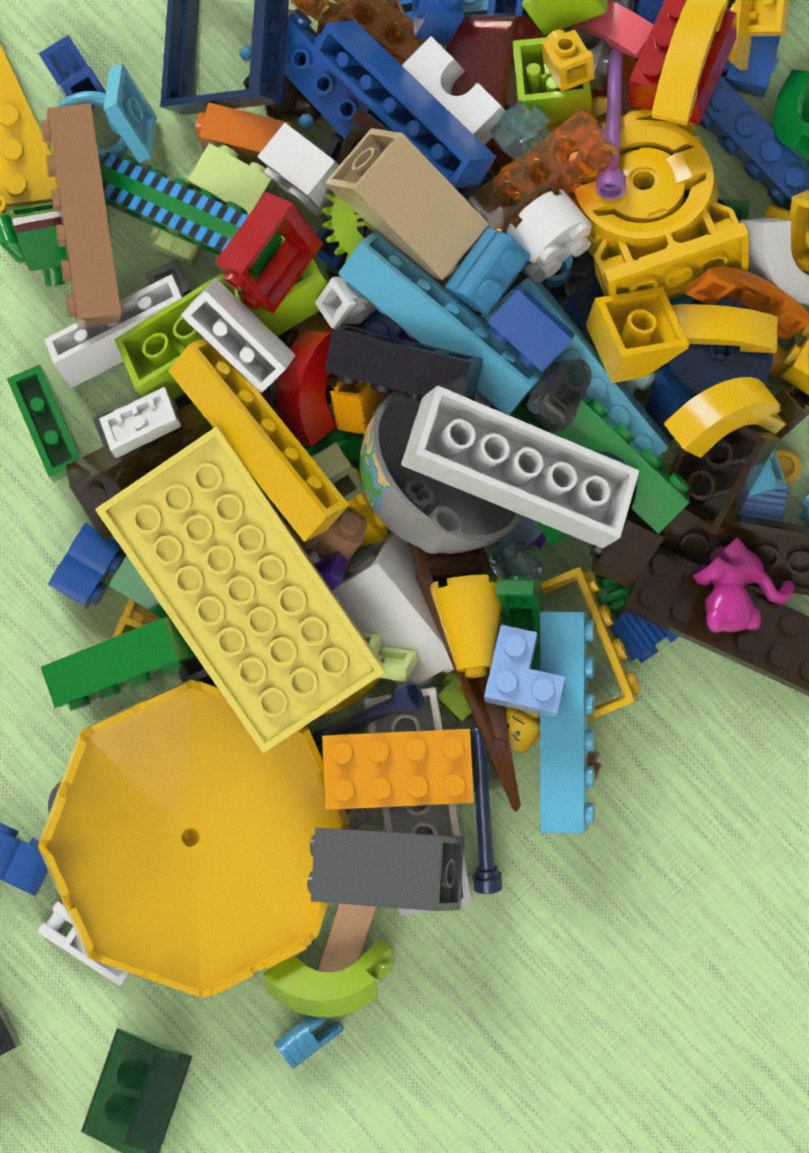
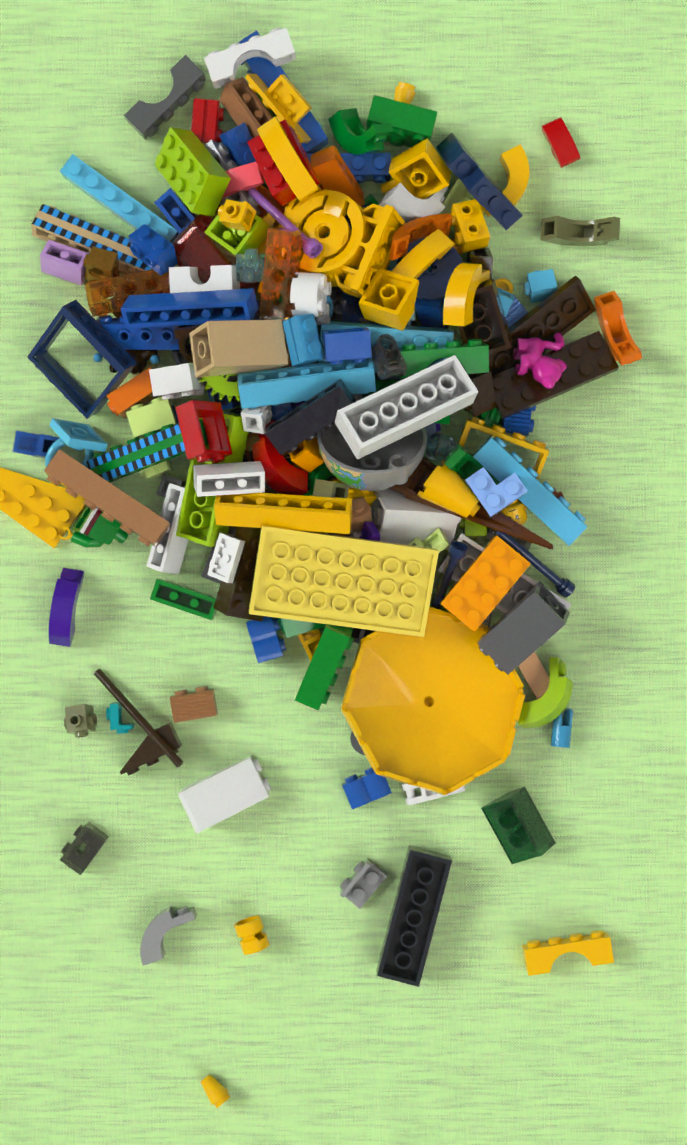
camera: 45 degrees left, 5 degrees up
none -> orange brick [311,145,364,214]

